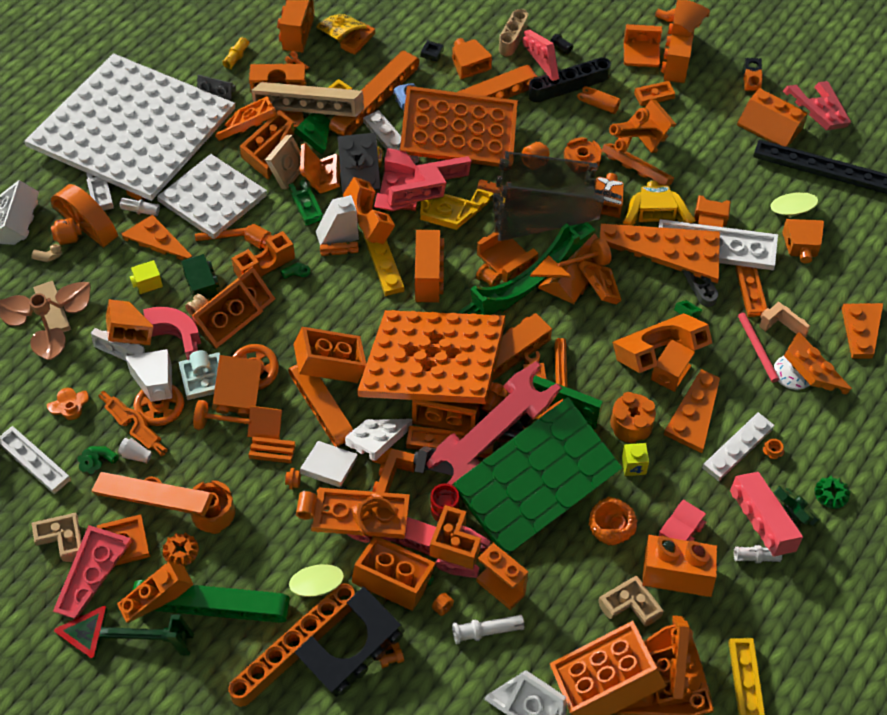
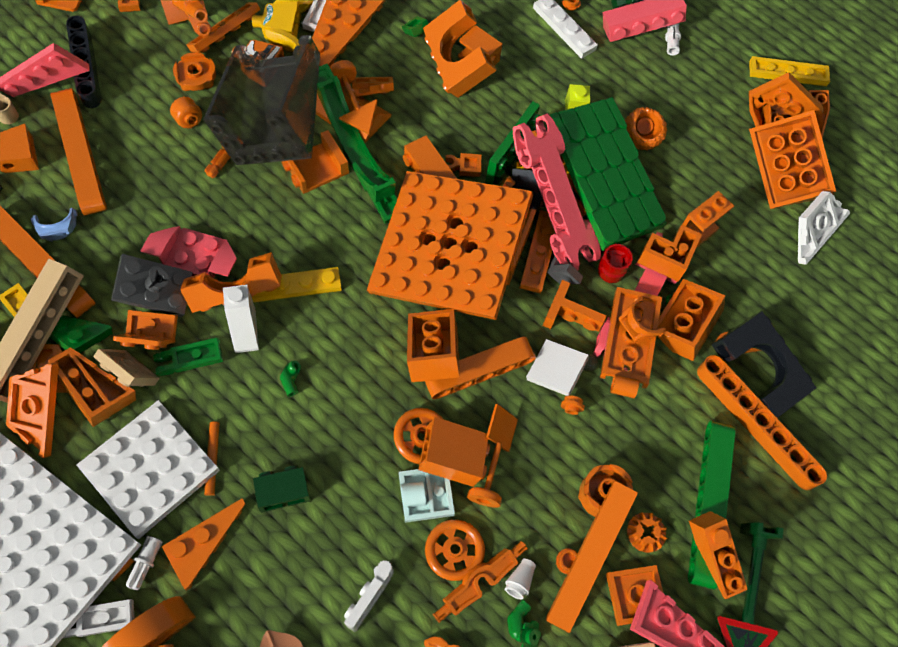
camera: 90 degrees left, 10 degrees up
orange slope [106,299,153,345] -> none
white slope [126,349,172,402] -> none
neon yellow brick [130,260,163,294] -> none
coral arch [143,307,201,360] -> none
tan wheel [185,294,209,316] -> none
orange slope [192,267,275,349] -> none
orange arch [231,231,295,277] -> none
orange brick [244,224,273,250] -> none
orange tile [248,437,296,464] -> none
yellowish green shield [289,564,344,597] -> none
orange axle [320,242,359,256] -> none
white wing [345,419,413,461] -> none
white plate [363,110,419,164] -> none
coral bracket [388,156,472,206] -> none
orange plate [400,86,518,169] -> none
orange brick [415,230,444,302] -> none
yellow wing [420,188,493,230] -> none
orange axle [432,593,454,616] -> none
white pin [452,615,524,644] -> none
orange bush [476,264,502,287] -> none
black pin [550,34,574,54] -> none
orange axle [555,338,568,388] -> none
orange piece [577,86,621,114] -> none
tan brick [599,575,664,626] -> none
orange brick [610,392,656,443] -> none
orange piece [642,535,717,597] -> none
coral brick [659,499,707,541] -> none
orange wing [664,369,720,453] -> none
dark grey beam [682,270,718,307] -> none

